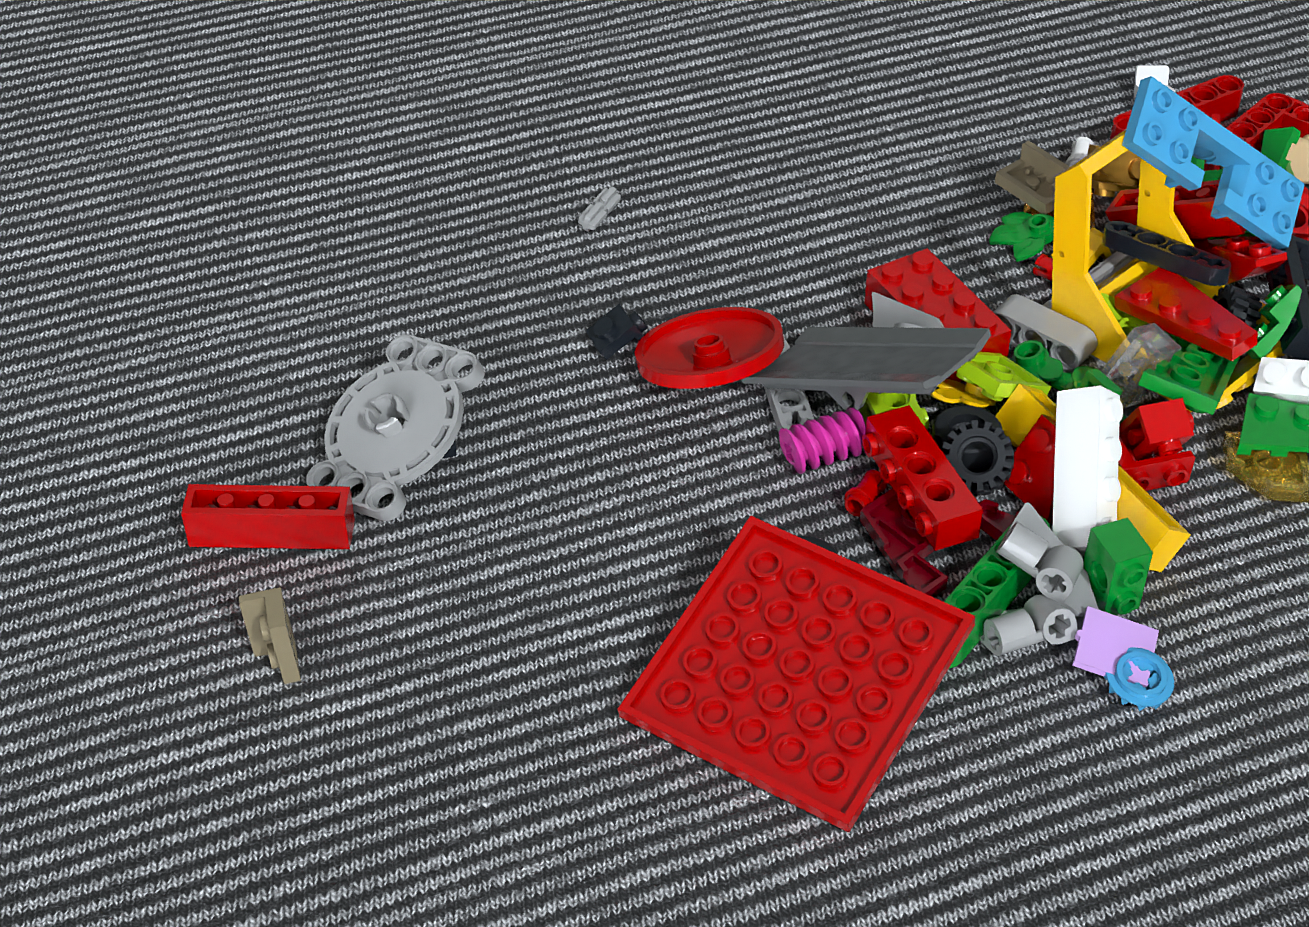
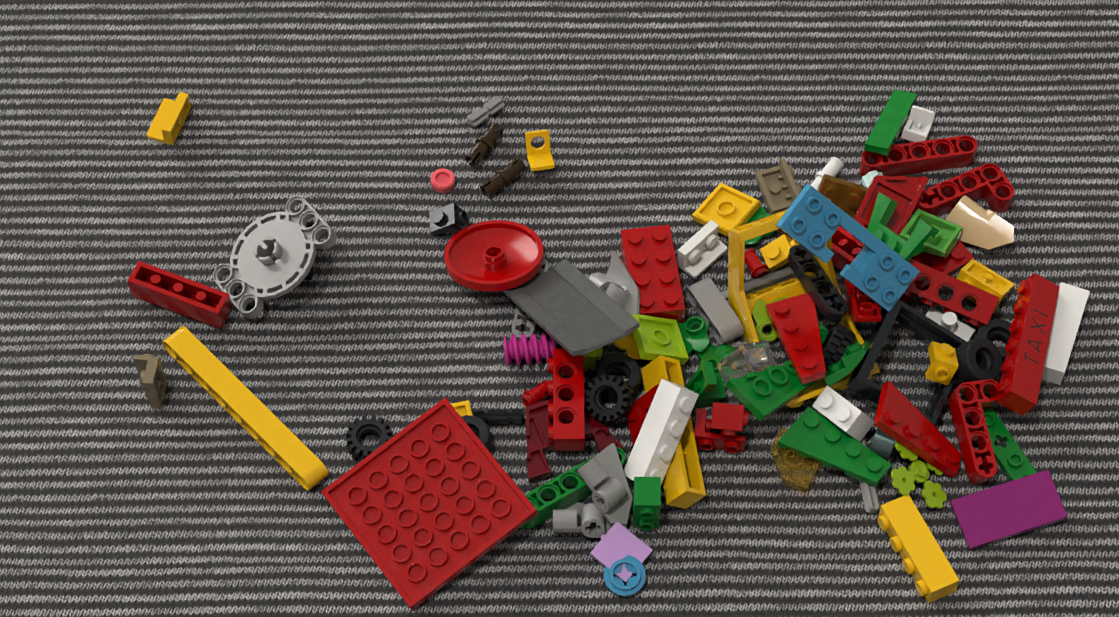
camera: 20 degrees right, 15 degrees up
none -> yellow panel [147,92,191,145]
none -> yellow beam [162,326,329,491]
none -> black tyre [346,415,393,462]
none -> coral tile [431,168,455,193]
none -> dark brown pin [465,123,503,167]
none -> black axle [473,408,523,425]
none -> dark brown pin [480,157,526,198]
none -> yellow bracket [525,129,555,171]
none -> white bracket [677,220,727,279]
none -> yellow tile [692,183,761,237]
none -> green tile [865,89,917,155]

